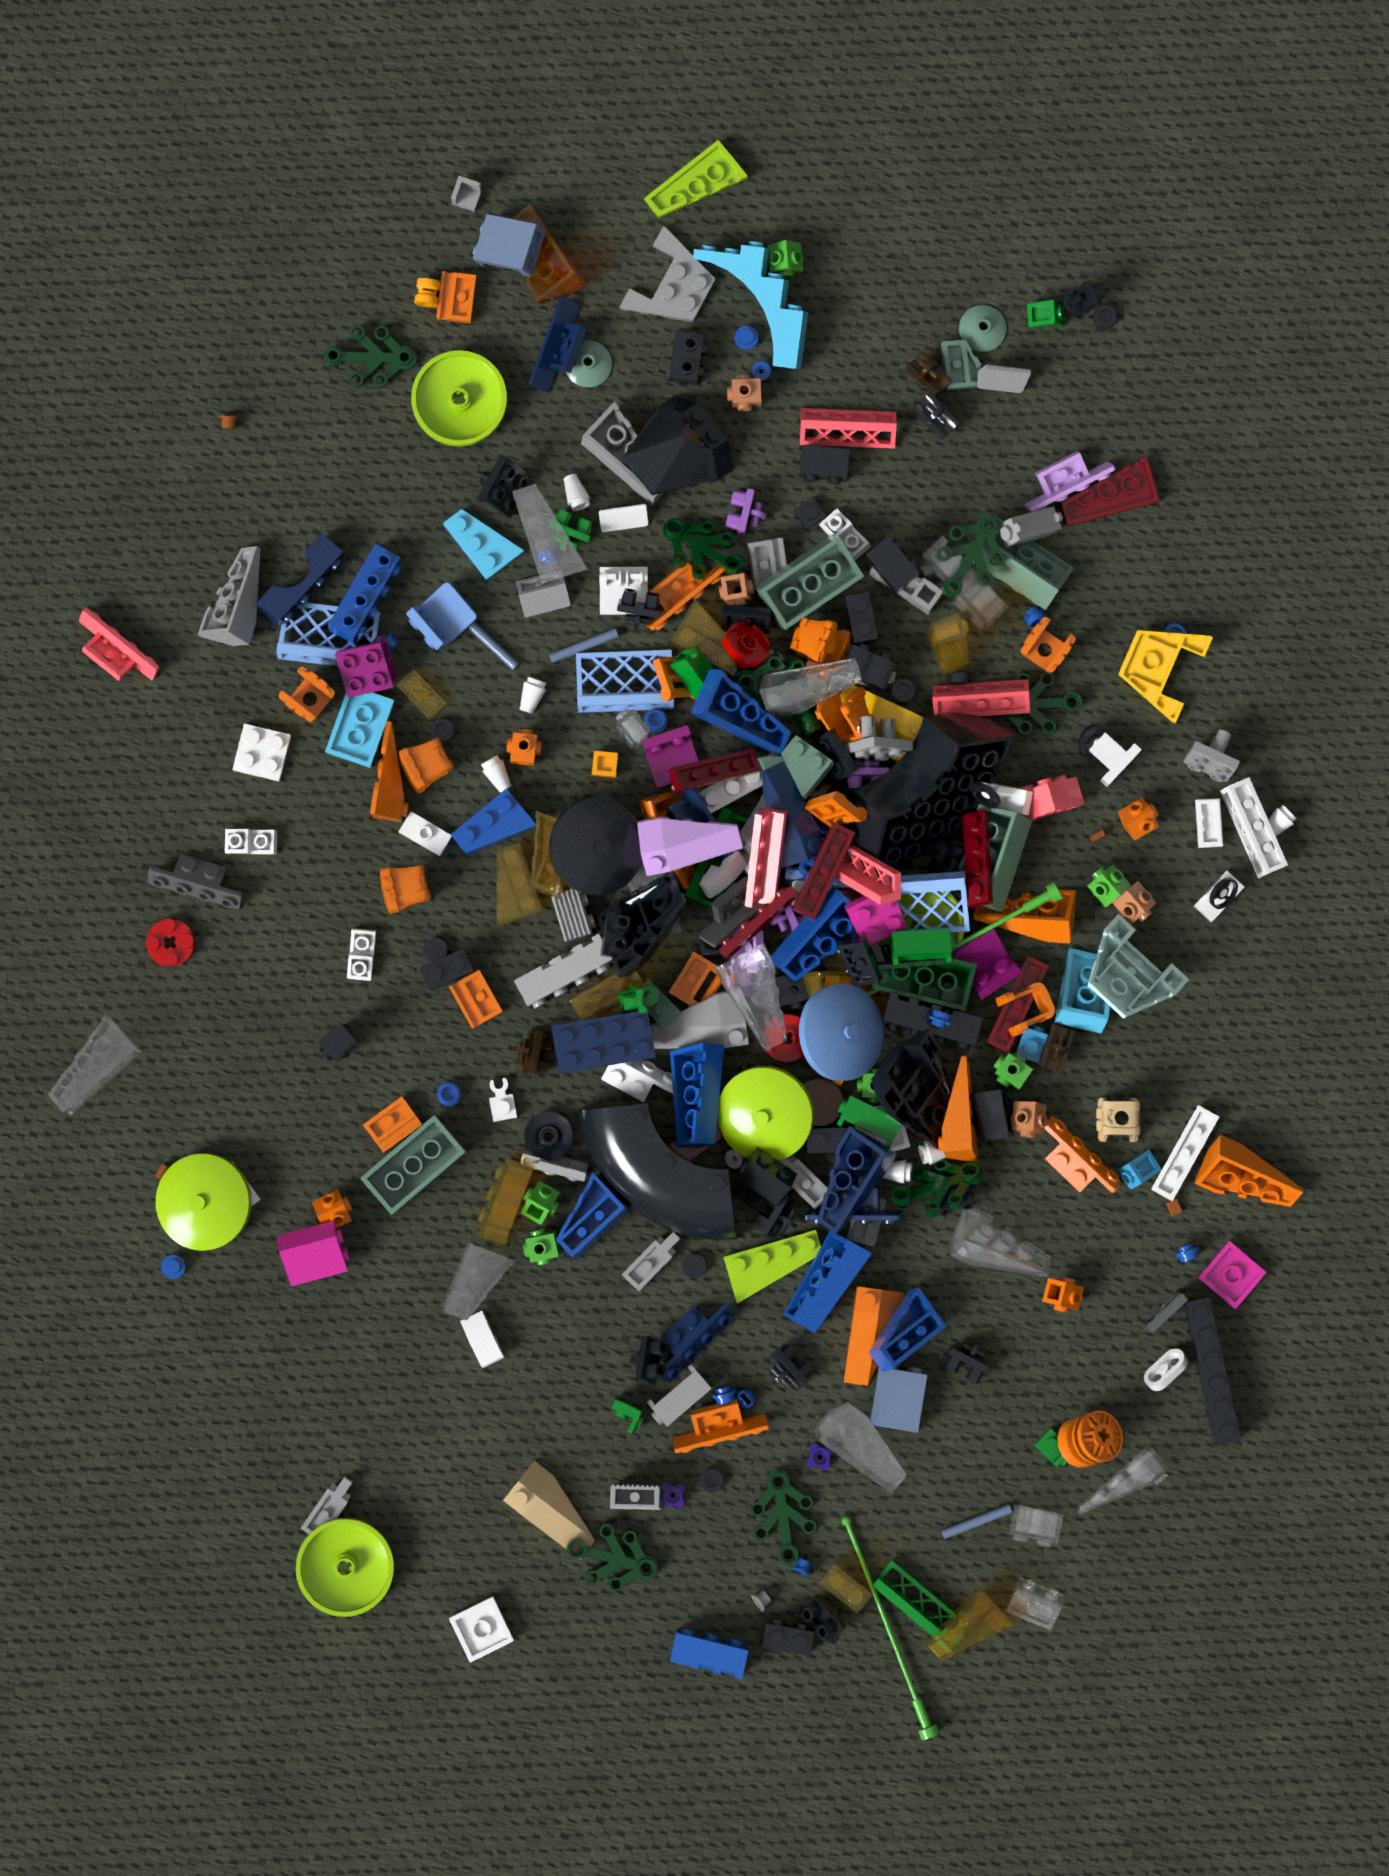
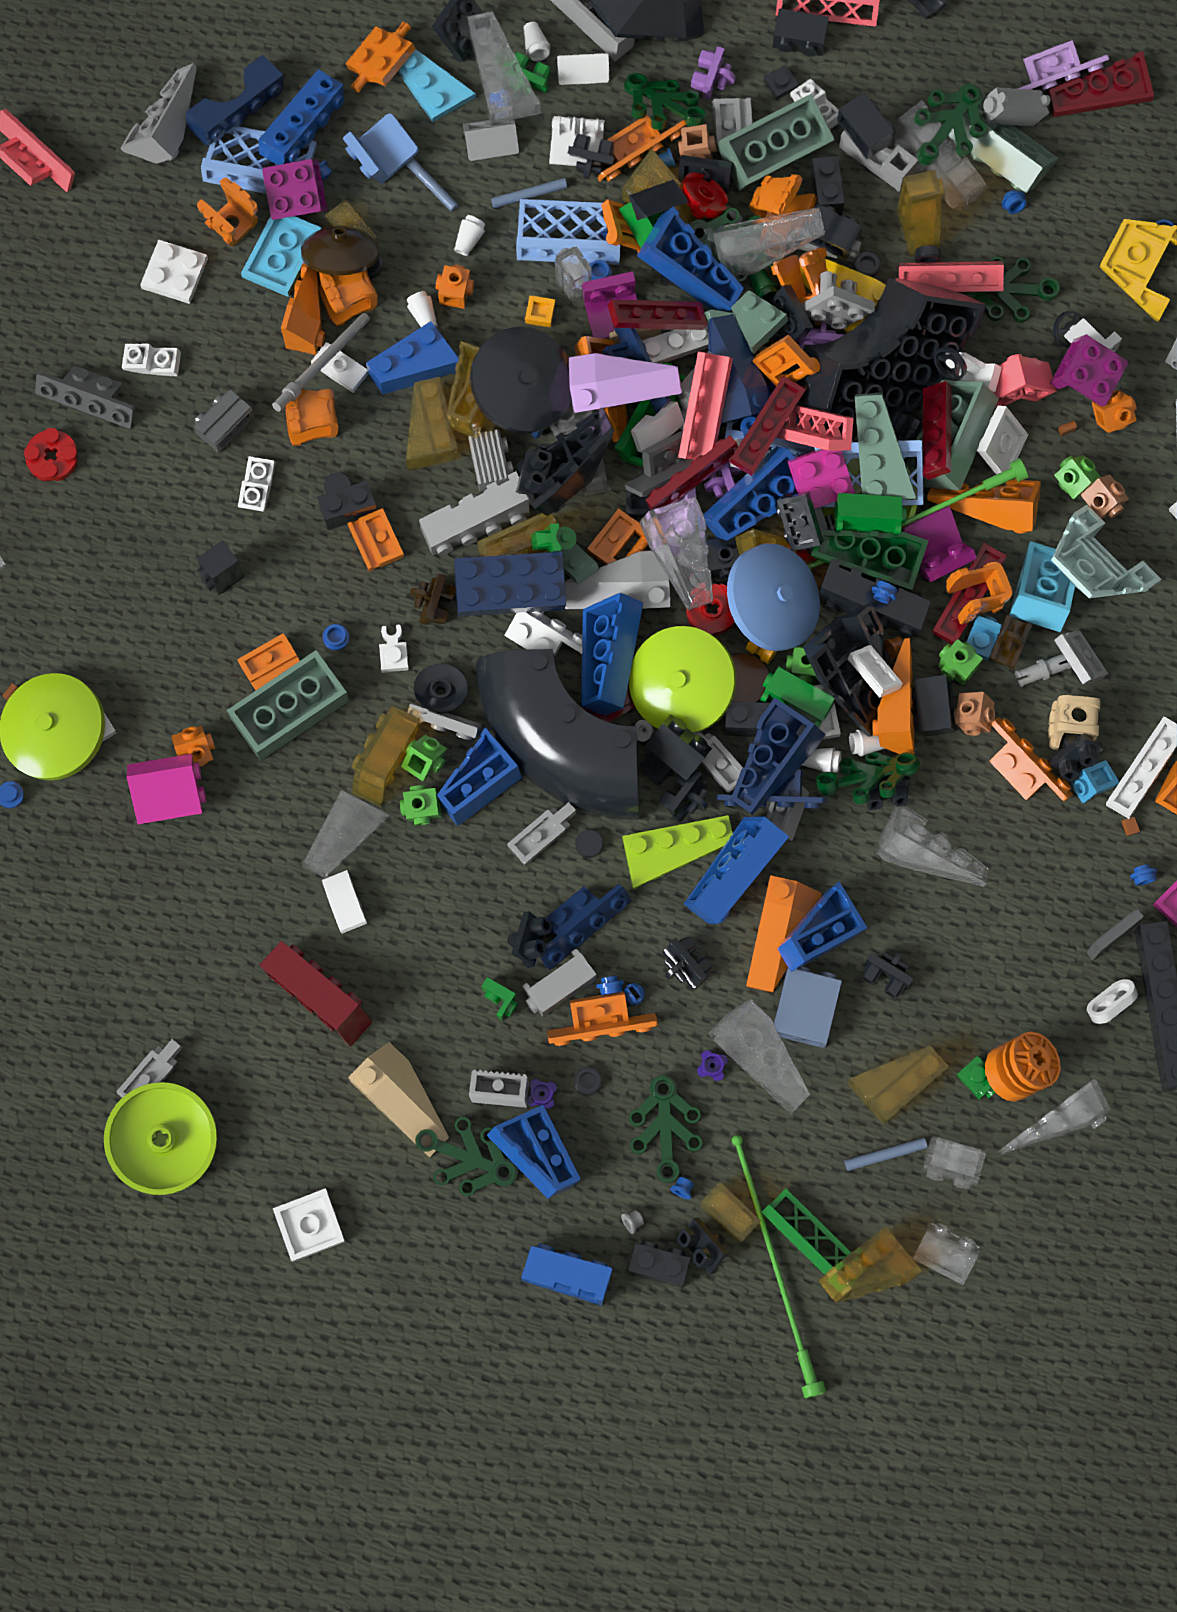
camera: 10 degrees right, 10 degrees down
orange piece [1020,617,1075,673] -> none
orange brick [1042,1277,1084,1313] -> none
none -> dark grey brick [194,390,255,453]
none -> dark red wedge [259,941,372,1047]
none -> light grey bar [272,313,370,411]
none -> dark brown dish [301,226,379,275]
none -> orange plate [345,22,416,93]
none -> blue wedge [487,1105,581,1199]
none -> black slope [629,179,688,221]
none -> blue piece [658,148,677,169]
none -> clear yellow wedge [847,1046,949,1125]
none -> white plate [848,645,903,698]
none -> sand green wing [855,393,916,499]
none -> dark orange piece [883,636,903,659]
none -> white plate [977,406,1028,475]
none -> light grey pin [1015,653,1071,687]
none -> black hips [1049,733,1104,782]
none -> magenta bracket [1050,334,1128,406]
none -> light grey plate [1054,630,1108,684]

